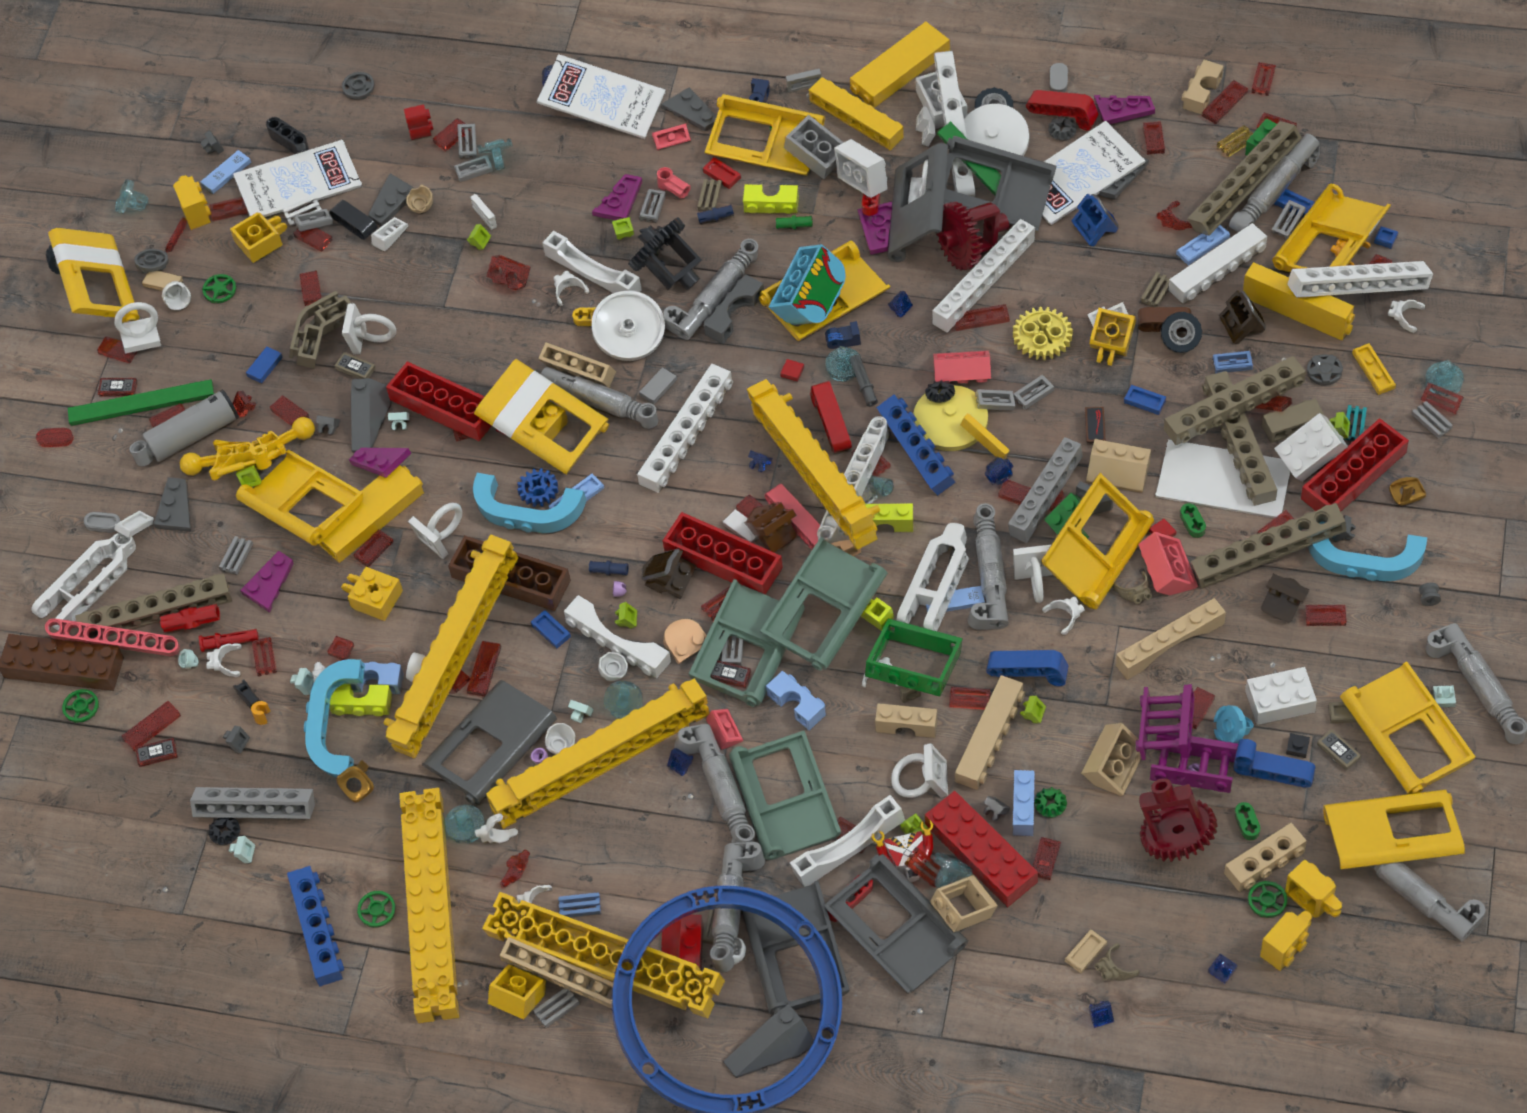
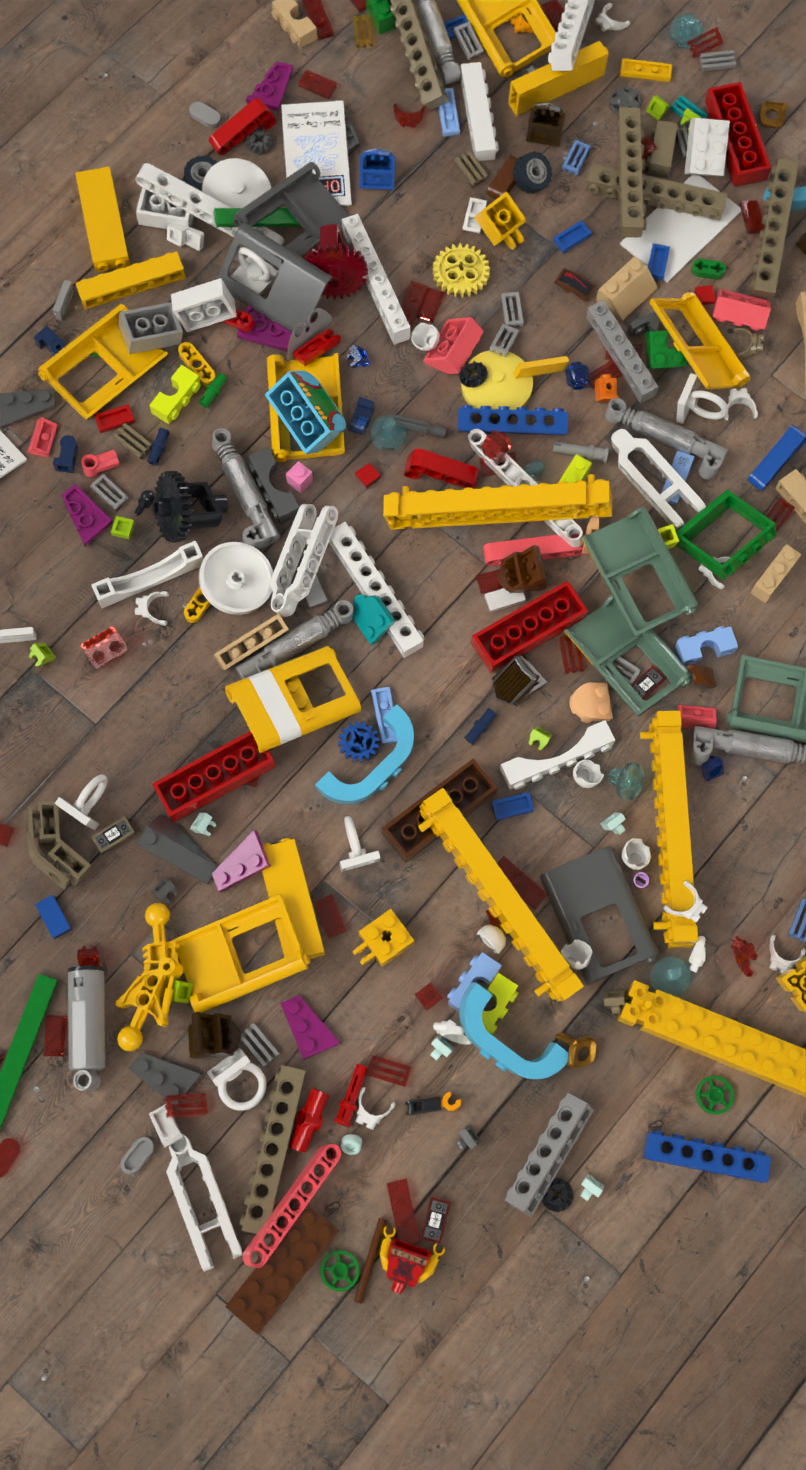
camera: 70 degrees left, 15 degrees up
clear red tile [270,395,310,426] -> none
lavender hinge [613,581,627,597] -> none
clear blue tile [748,450,773,472] -> none
none -> dark blue leg [53,435,78,473]
none -> clear red tile [164,1093,208,1118]
none -> yellow beam [178,342,215,387]
none -> dark brown piece [188,1012,242,1059]
none -> white tile [207,1048,267,1111]
none -> white piece [270,504,338,617]
none -> bright pink brick [286,461,313,494]
none -> light grey piece [287,308,333,362]
none -> red hinge [293,329,341,366]
none -> teal plate [353,594,396,645]
none -> reddish brown bar [354,1218,387,1304]
none -> torso [380,1226,445,1294]
none -> white hair [411,323,440,351]
none -> clear red tile [416,287,445,323]
none -> clear red brick [481,429,511,463]
none -> light grey pin [553,441,609,464]
none -> white hair [560,940,593,970]
none -> orange brick [595,374,618,402]
none -> dark tan tile [604,990,626,1014]
none -> lime tile [646,95,670,120]
none -> blue tile [648,243,670,280]
none -> white helmet [664,881,708,922]
none -> reddish brown slope [687,664,716,689]

